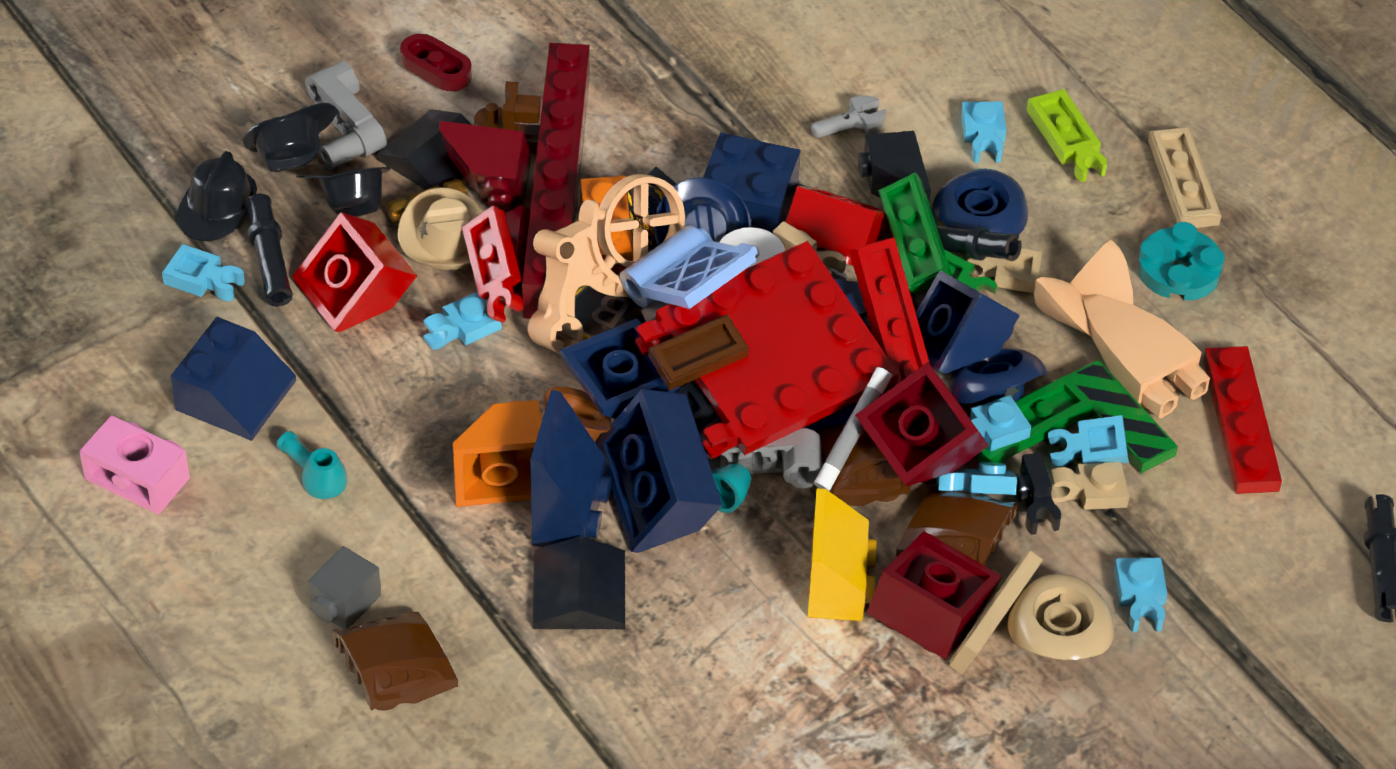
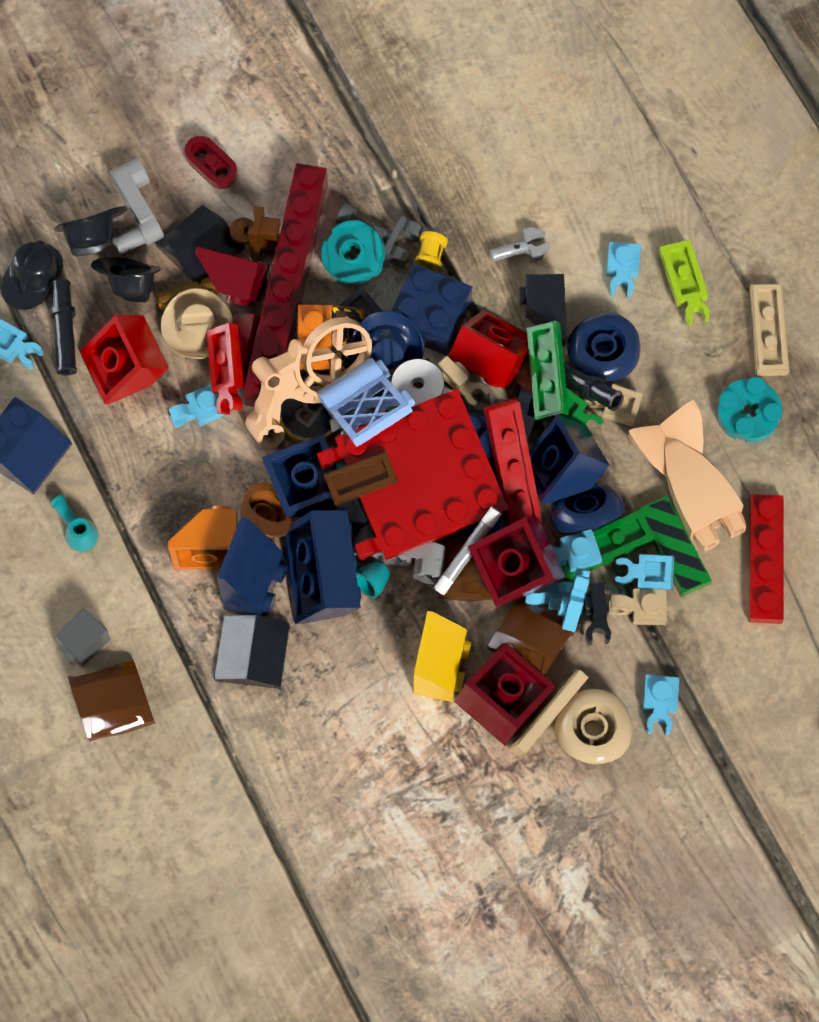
camera: 10 degrees right, 20 degrees up
none -> teal plate [321,220,385,285]
none -> dark grey bar [335,203,423,268]
none -> yellow bush [414,231,448,272]
none -> medium azure plate [558,567,590,632]

